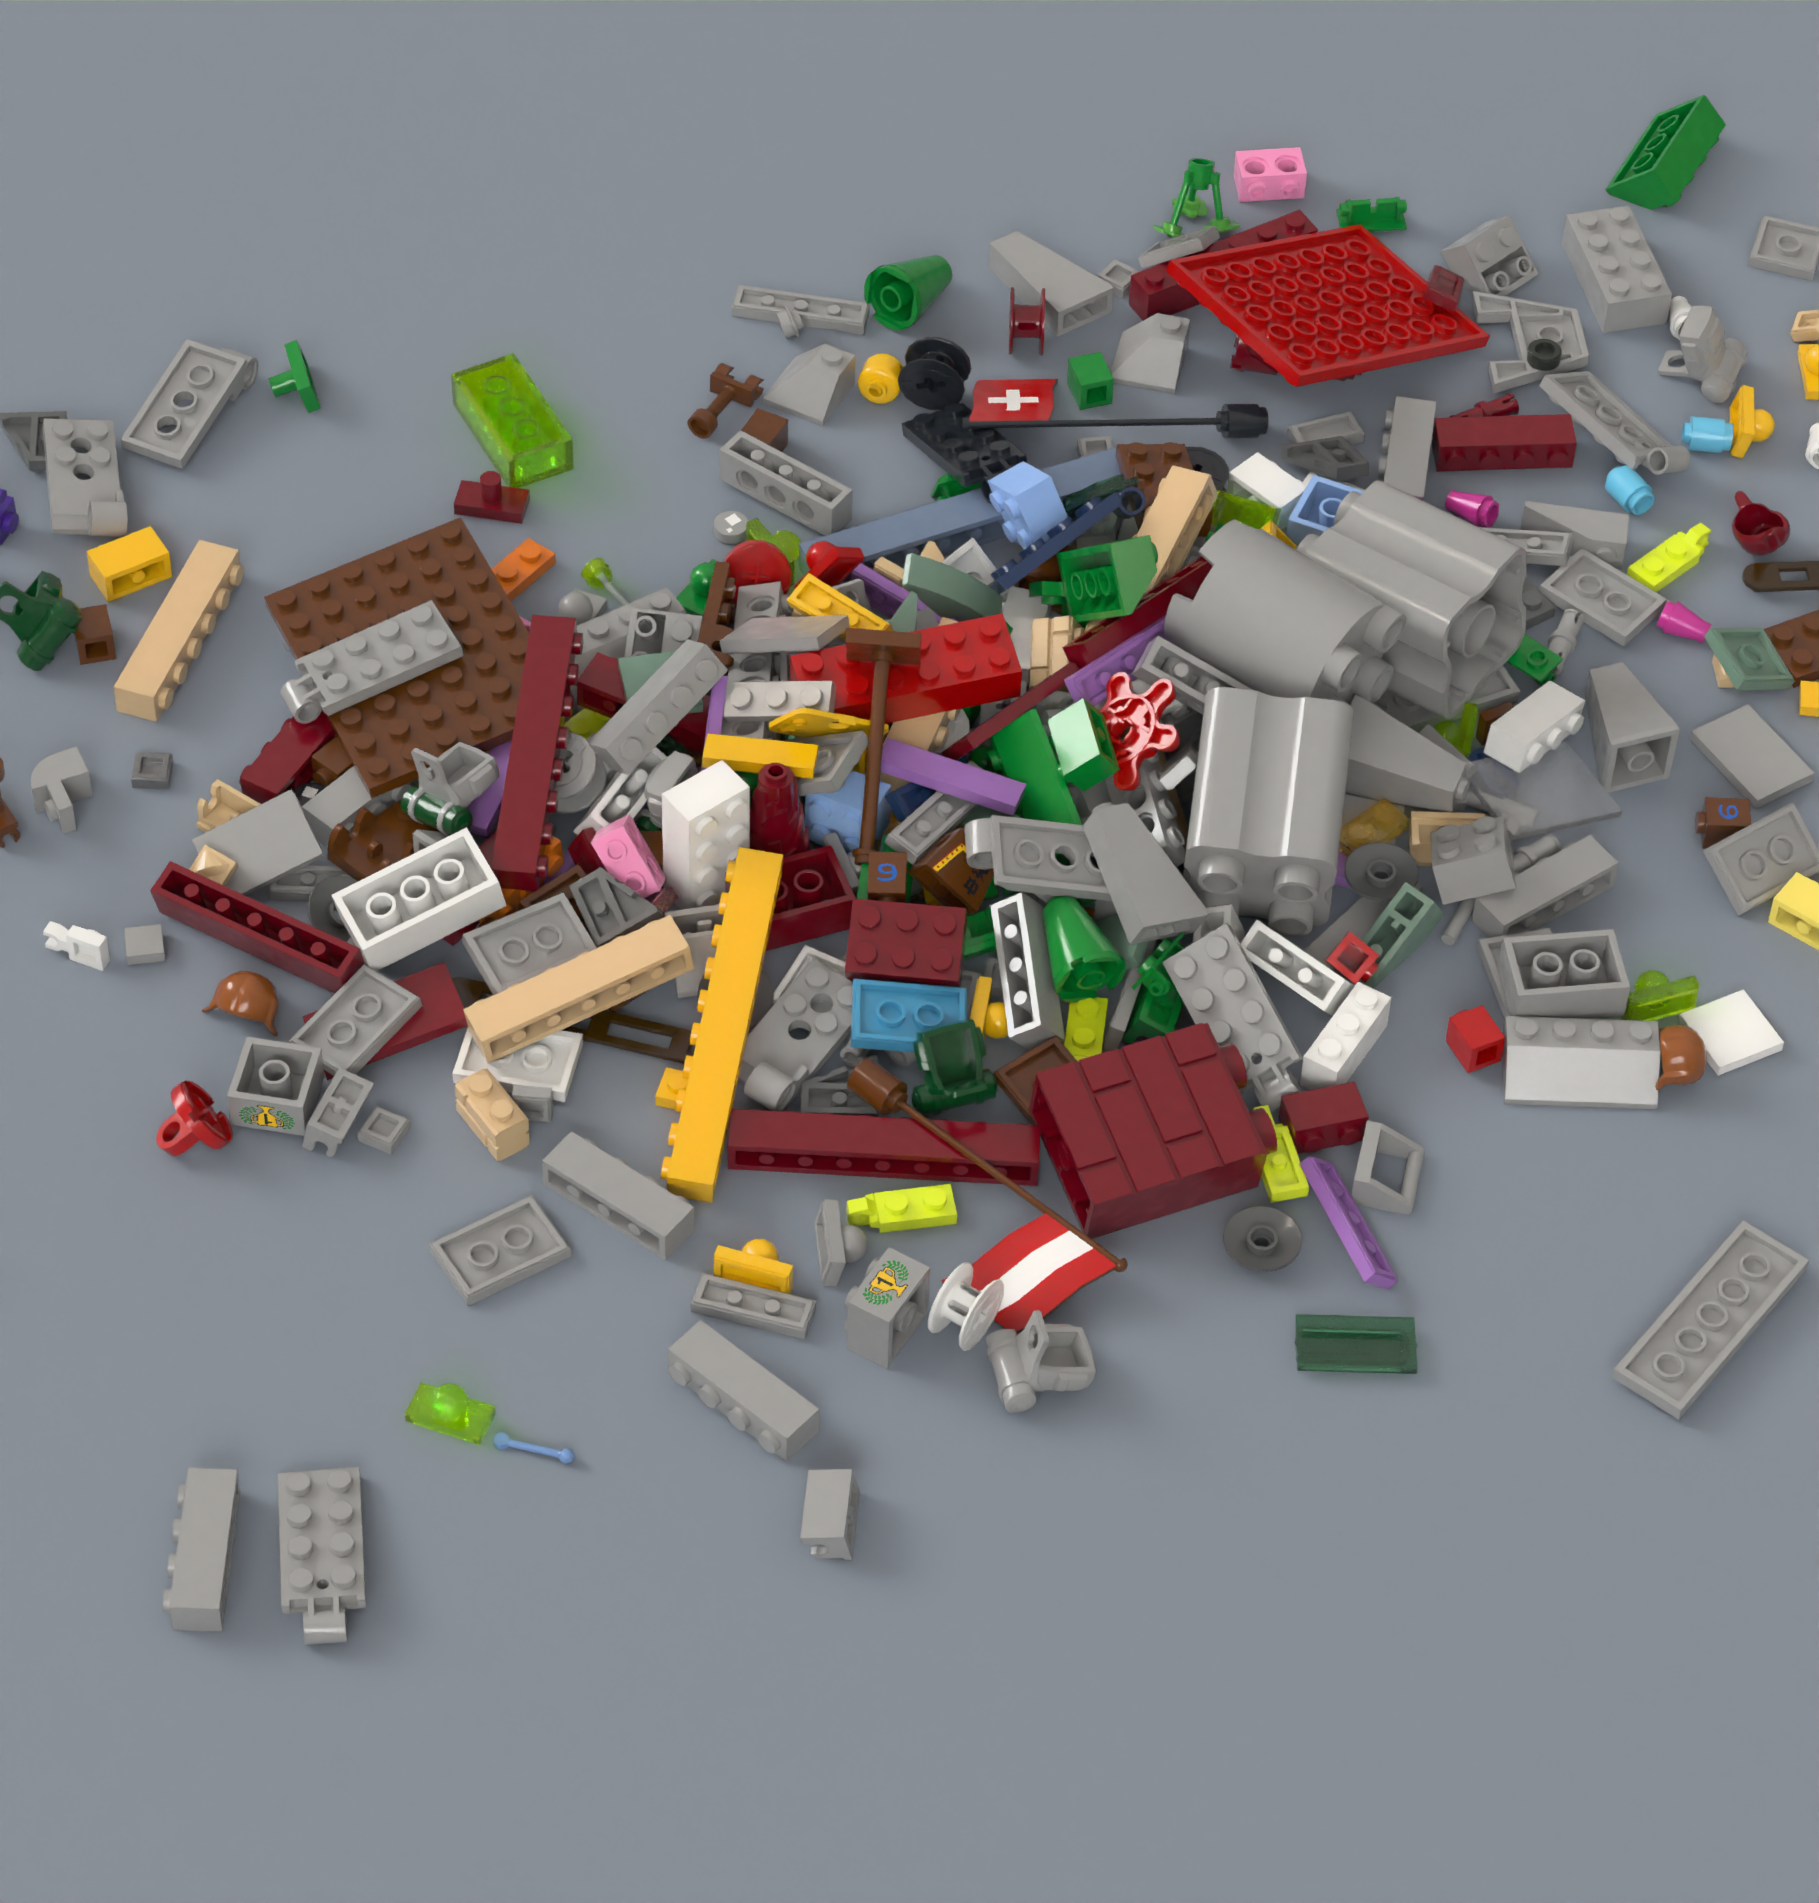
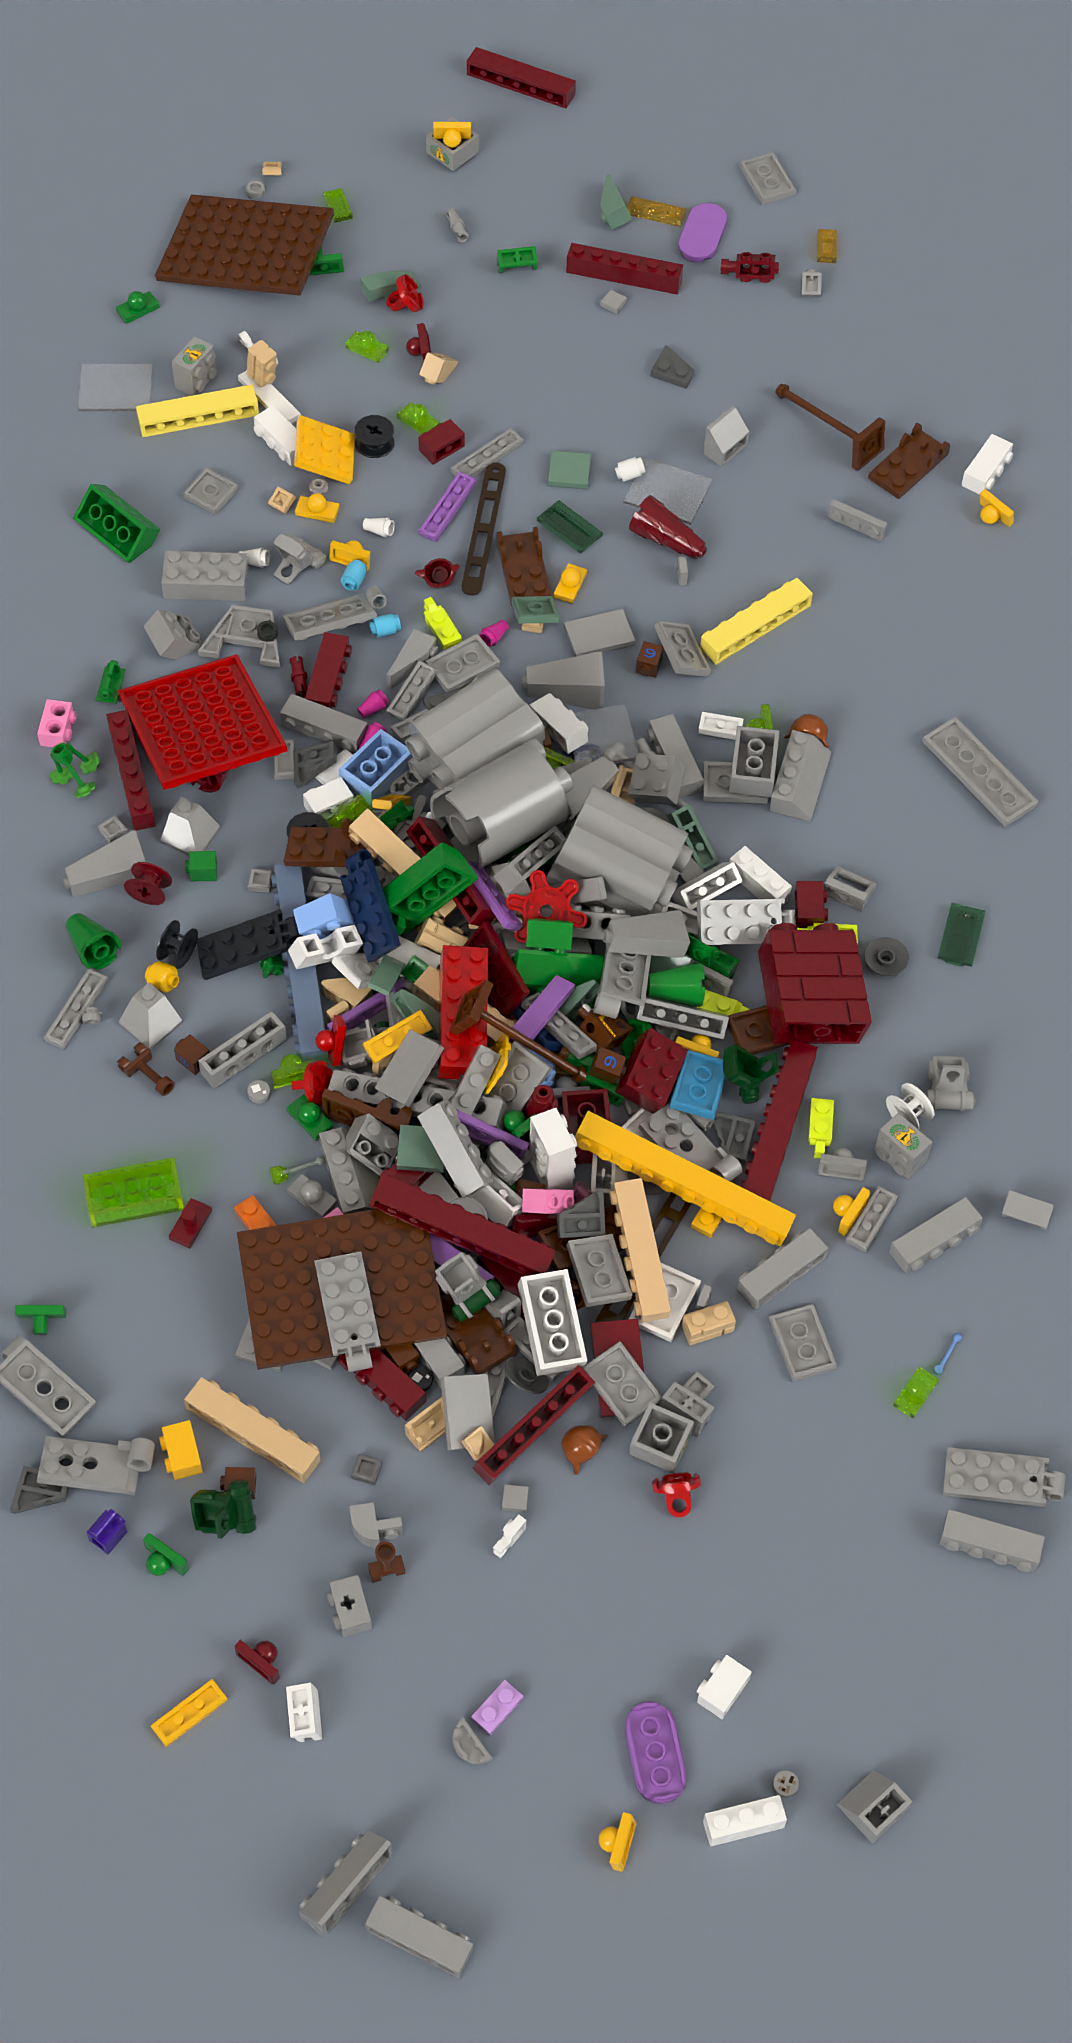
camera: 75 degrees left, 10 degrees up
yellow tile [702,733,818,779] -> none
flag [847,1058,1128,1334] -> none
flag [960,379,1268,439] -> none
clear green piece [1063,474,1139,513] -> none
light grey tile [1138,226,1220,268] -> none
medium lavender tile [1299,1156,1398,1290] -> none
red brick [1325,931,1379,984] -> none
dark red tile [1423,265,1464,312] -> none
red brick [1446,1005,1505,1073] -> none
white tile [1678,989,1784,1076] -> none
none -> white arch [288,925,363,969]
none -> white plate [698,712,744,740]

